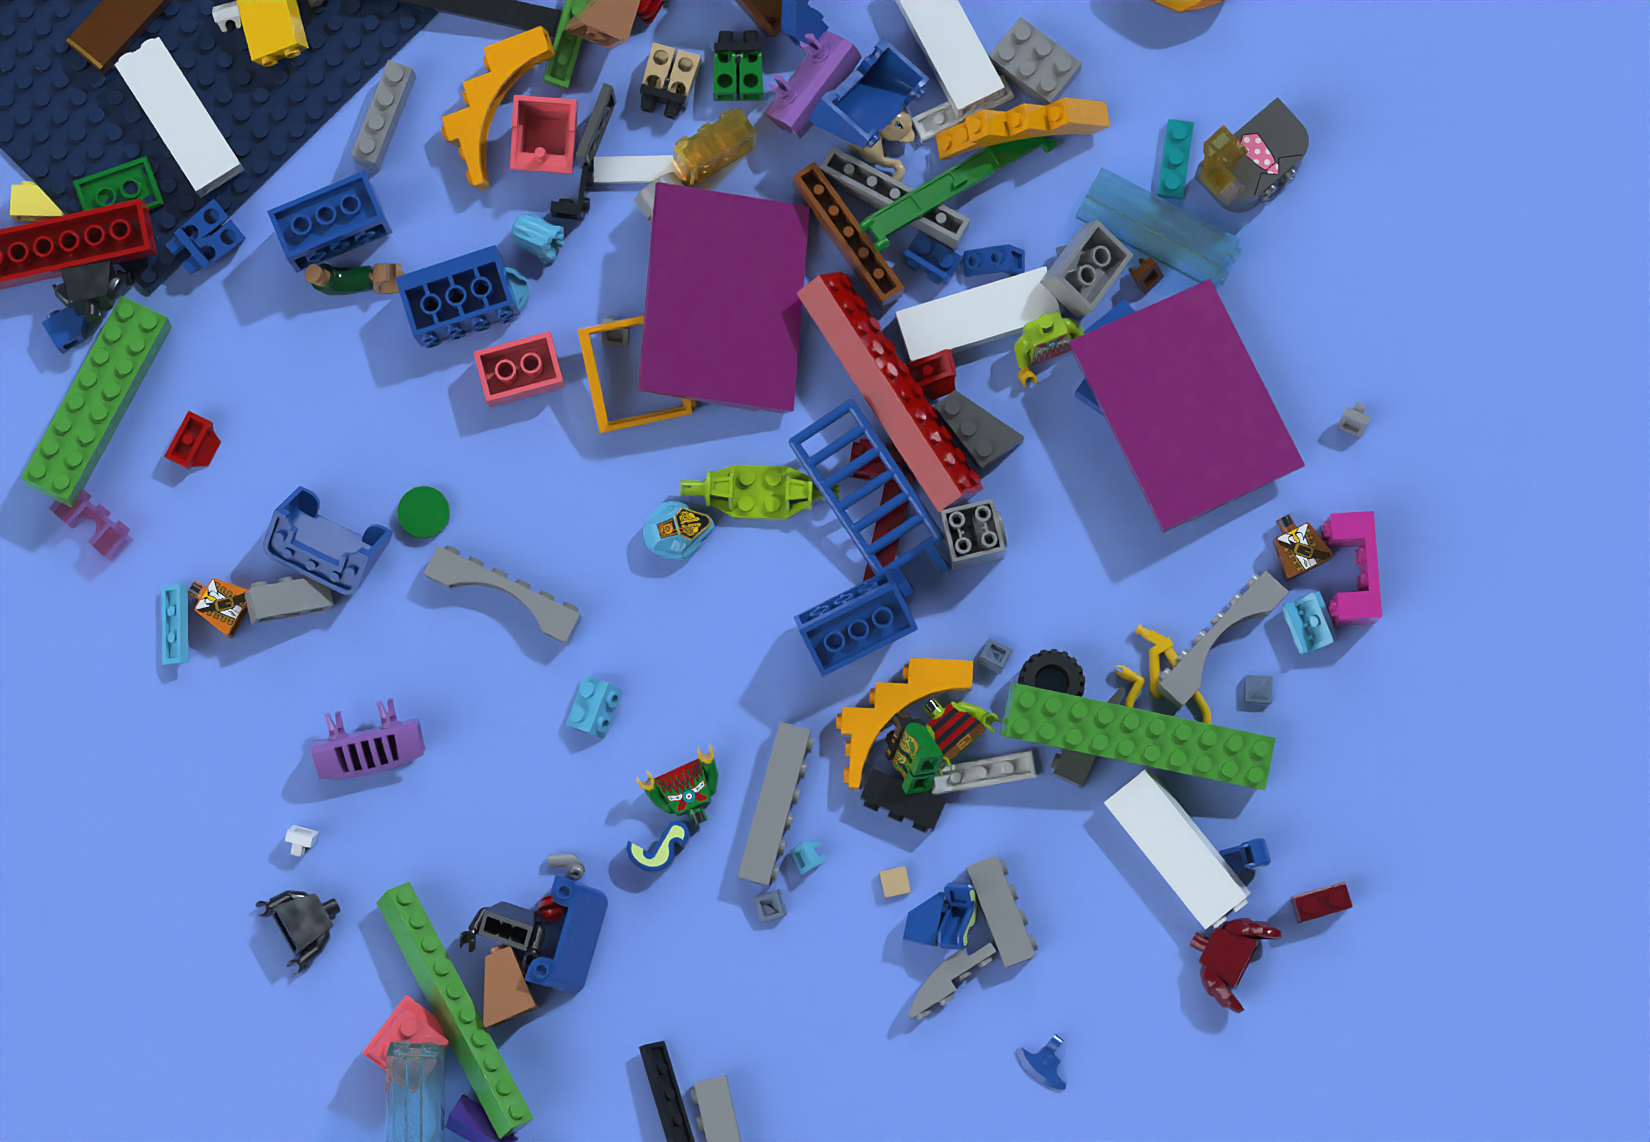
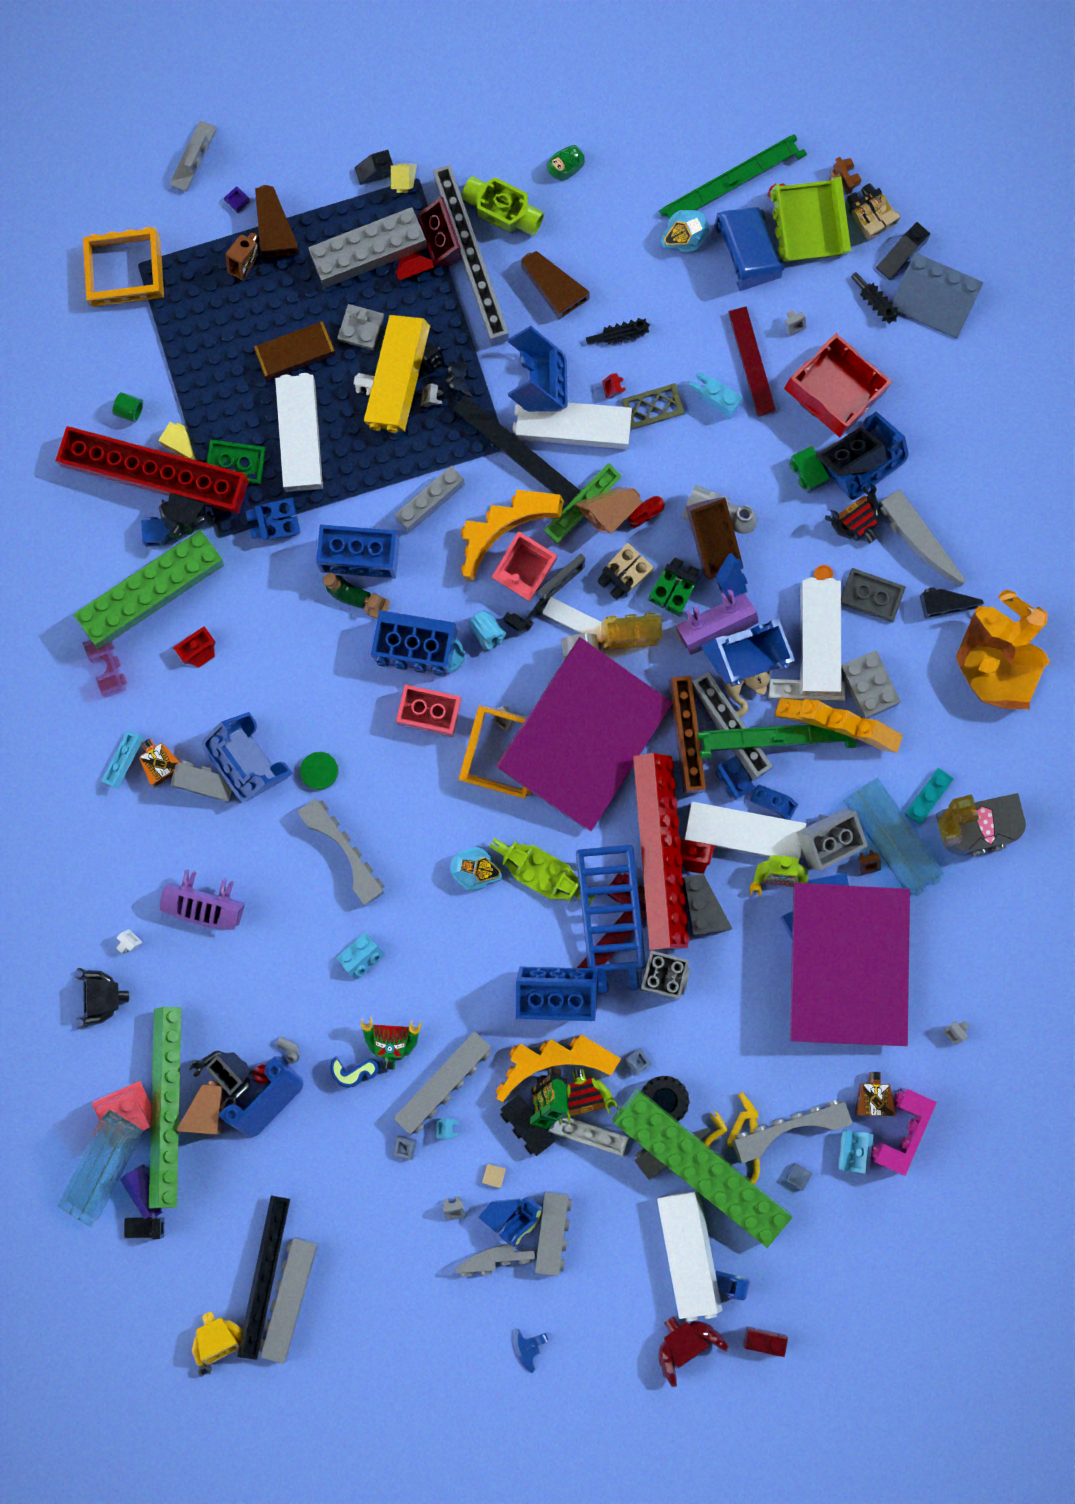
camera: 25 degrees right, 0 degrees up
none -> light grey tile [442,1196,466,1221]

